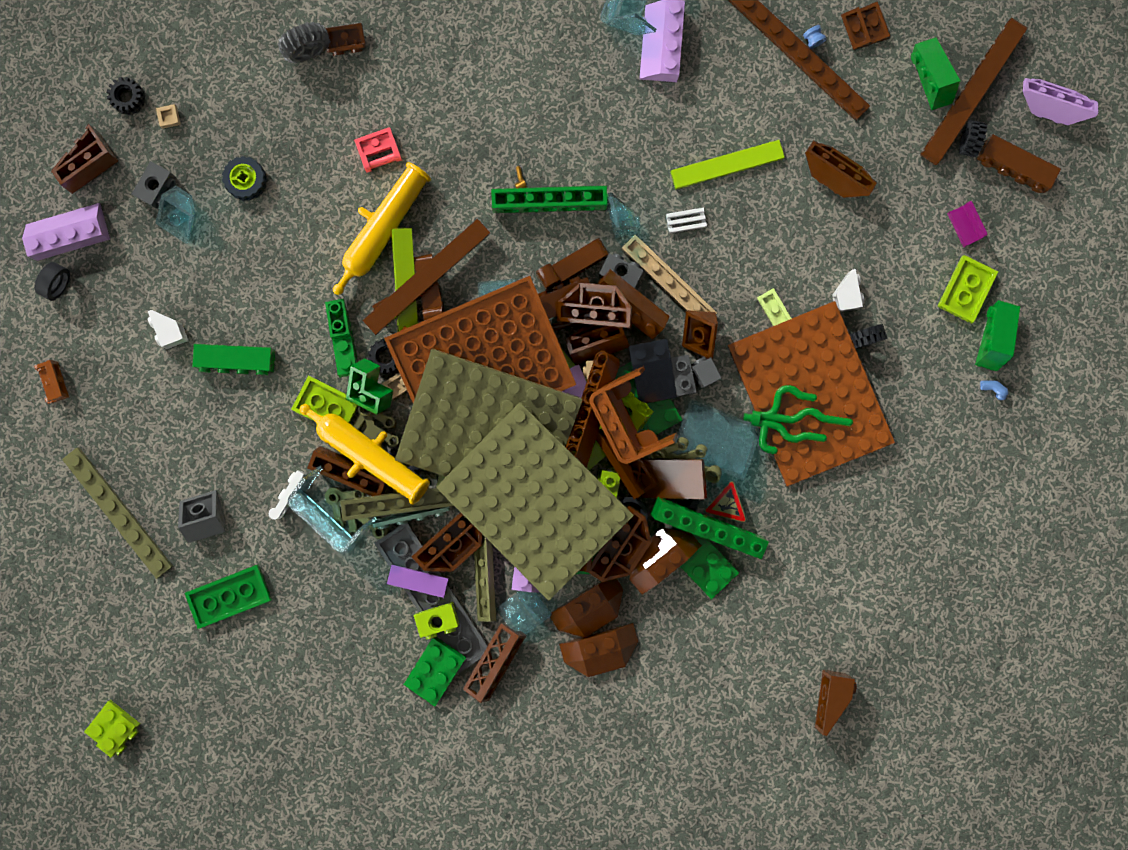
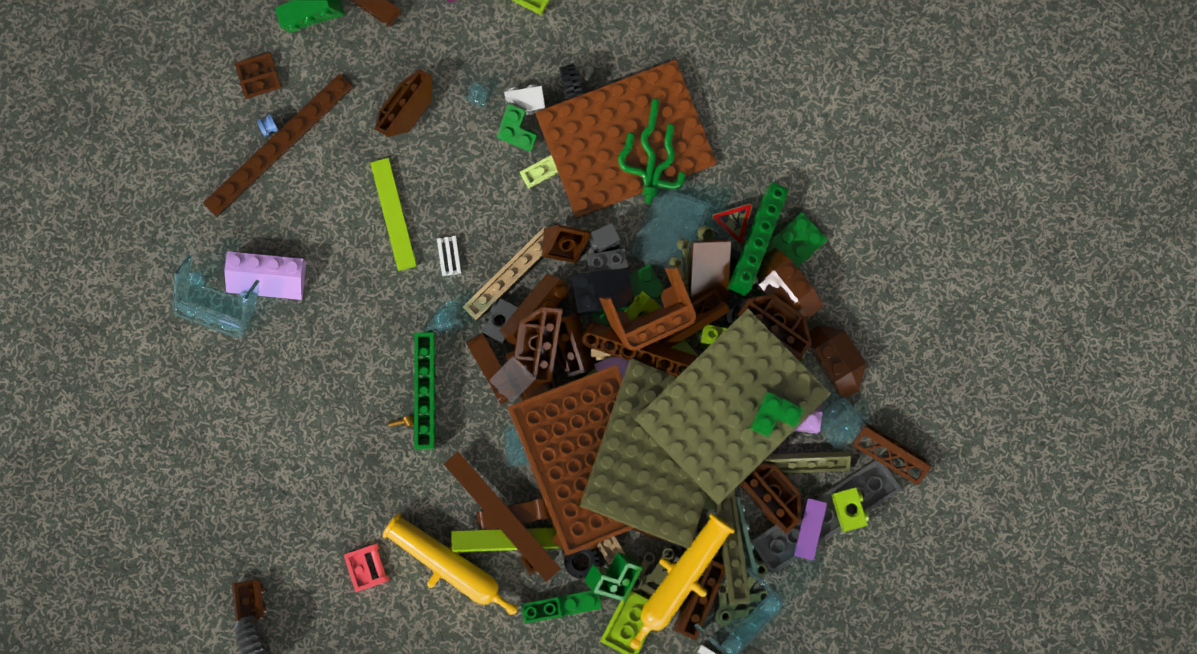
camera: 85 degrees left, 5 degrees down
green plate [403,637,466,707] -> none
reddish brown wedge [559,623,638,677] -> none
reddish brown slope [815,670,857,736] -> none
none -> clear light blue tile [464,83,489,108]
none -> clear piece [489,356,536,403]
none -> green plate [496,102,538,152]
none -> green brick [748,392,804,437]

